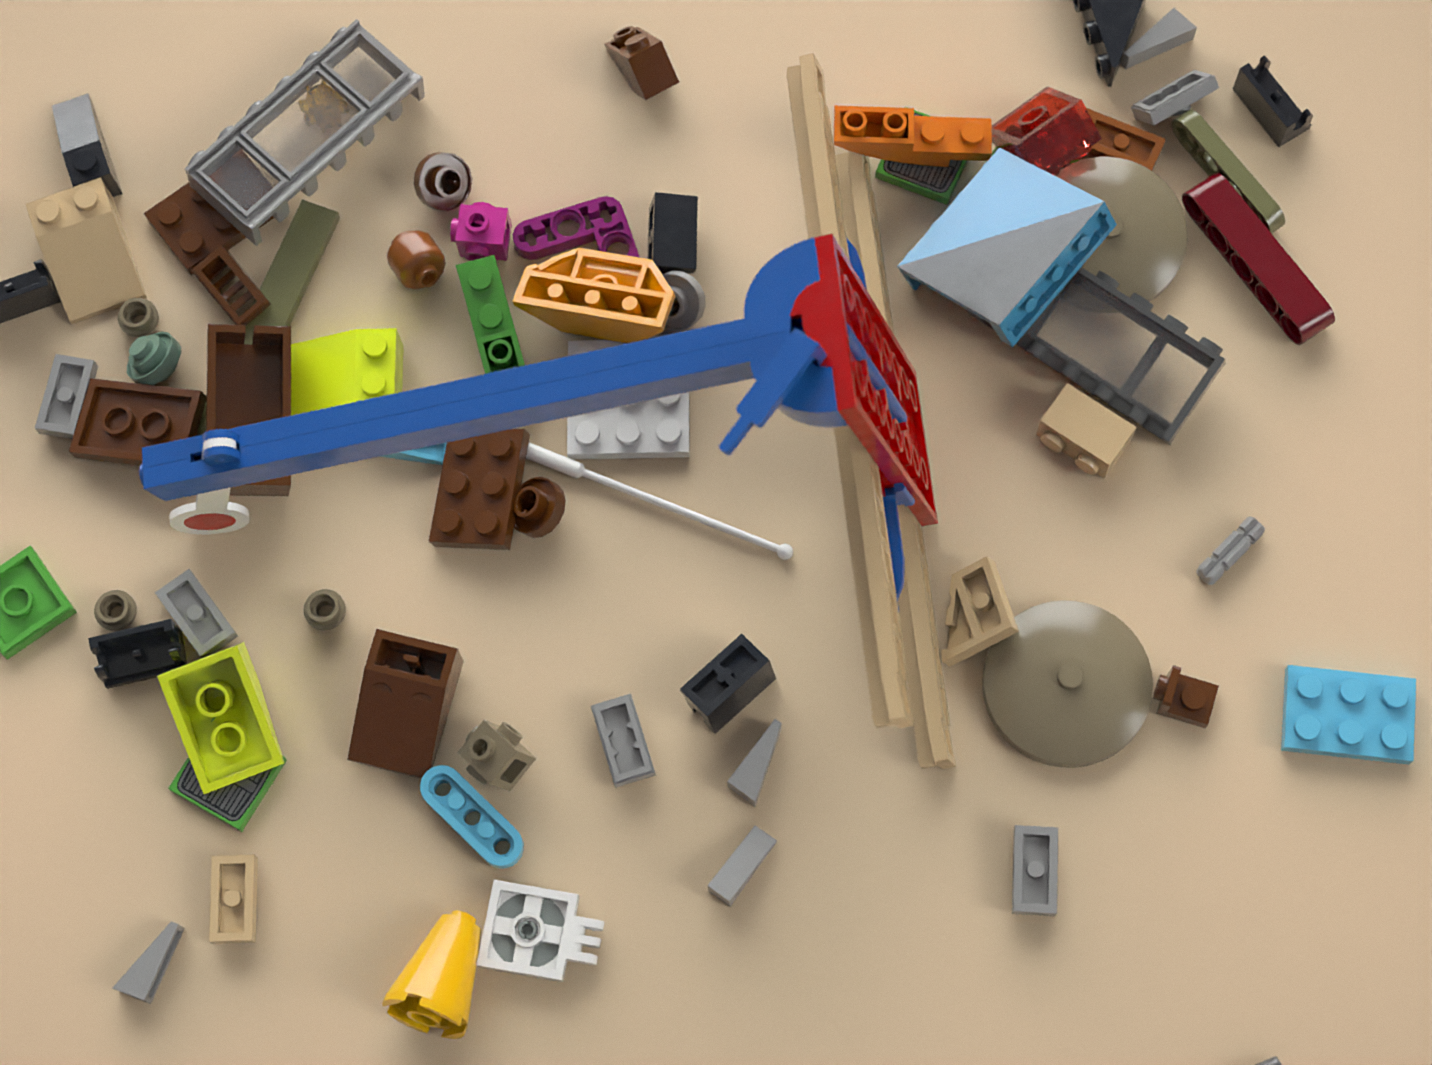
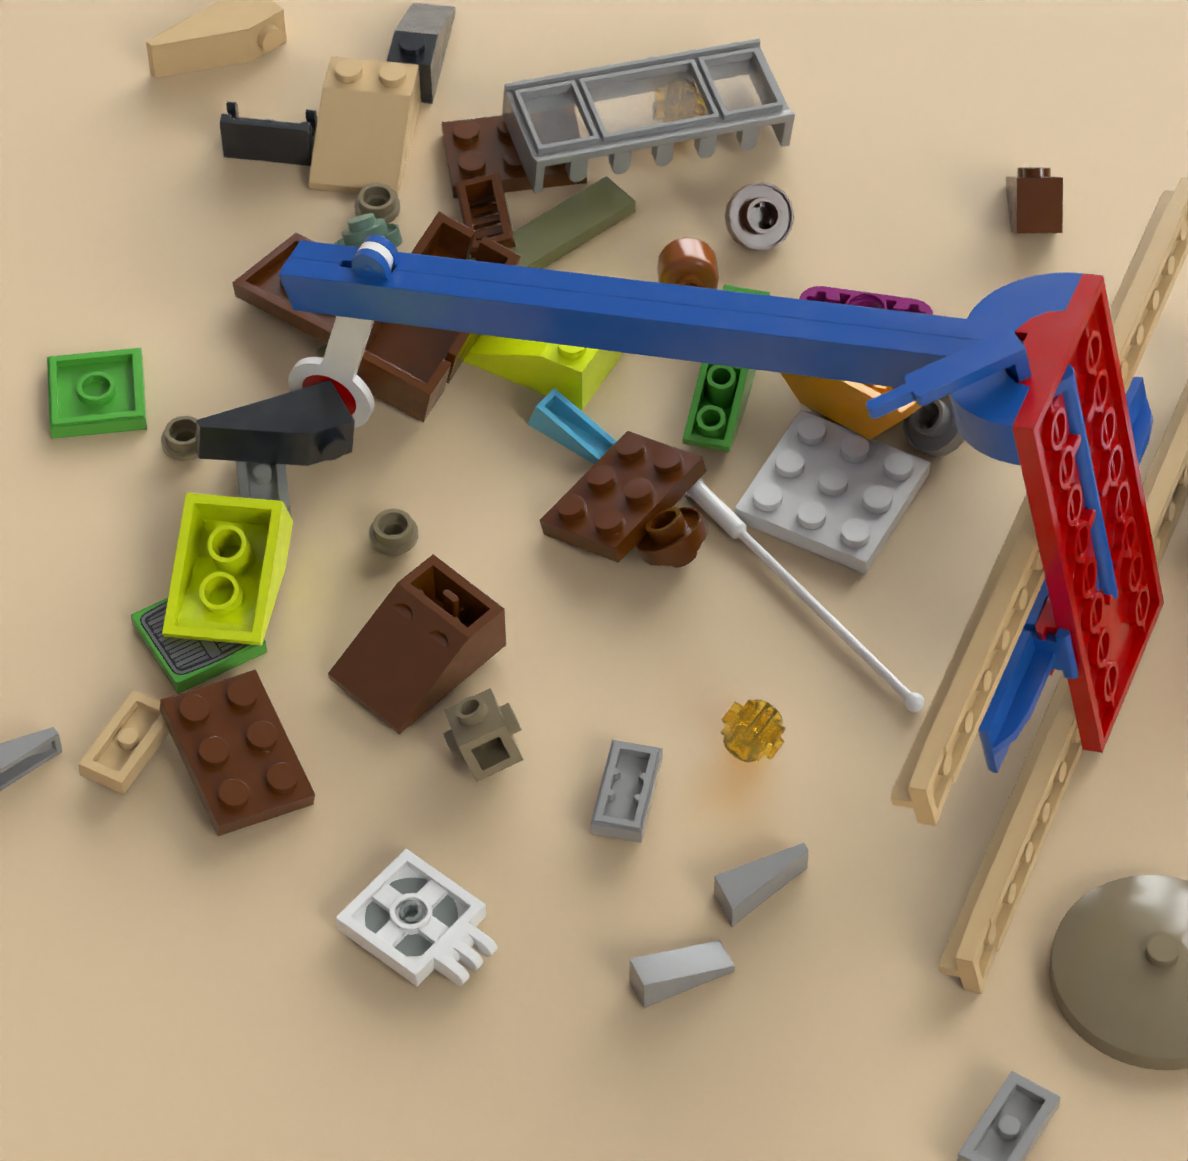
camera: 25 degrees right, 20 degrees down
light grey plate [35,354,98,439] -> none
black hinge [88,619,187,689] -> none
yellow cone [382,910,481,1039] -> none
medium azure plate [420,765,524,869] -> none
dark pink brick [450,202,512,261] -> none
black hinge [679,633,777,734] -> none
tan wing [941,556,1019,667] -> none
none -> reddish brown plate [159,669,315,836]
none -> black slope [195,380,355,466]
none -> clear yellow gear [721,699,785,763]

